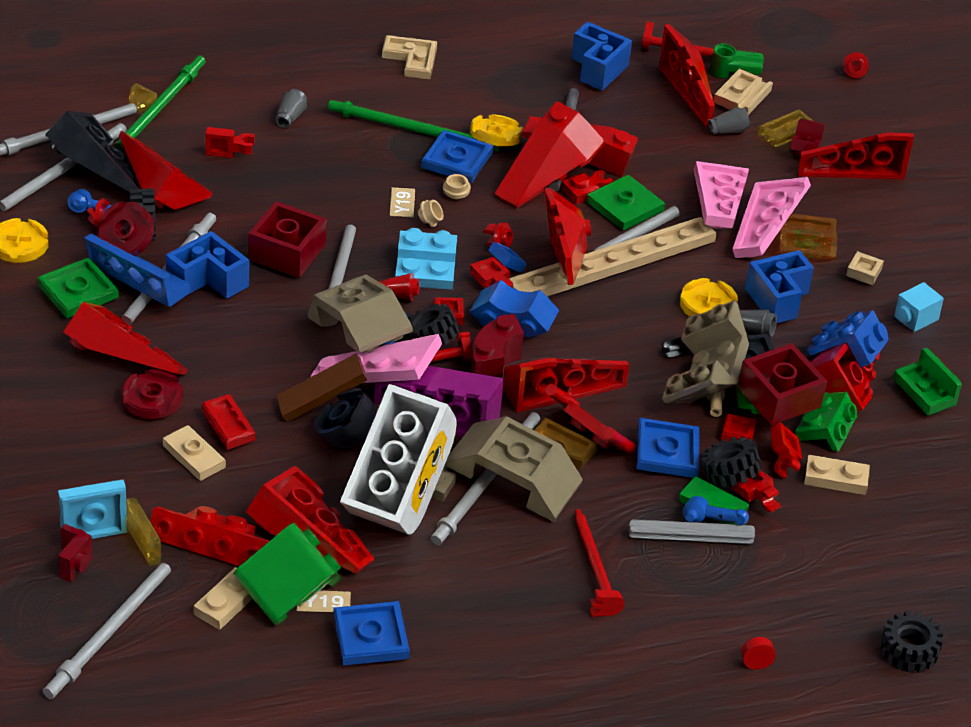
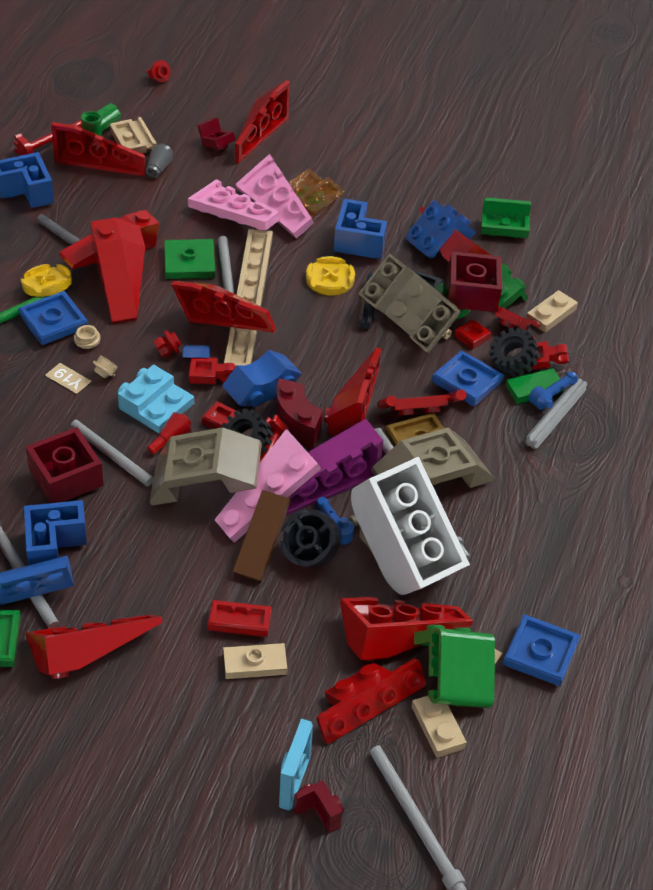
camera: 55 degrees left, 5 degrees up
dark red plate [121,369,184,419] -> none
clear yellow tile [126,497,161,566] -> none
red plate [561,170,613,205] -> none
red piece [575,509,625,618] -> none
dark grey cone [740,310,777,337] -> none
clear yellow tile [758,110,813,147] -> none
tan plate [846,251,884,285] -> none
medium azure brick [894,282,944,332] -> none

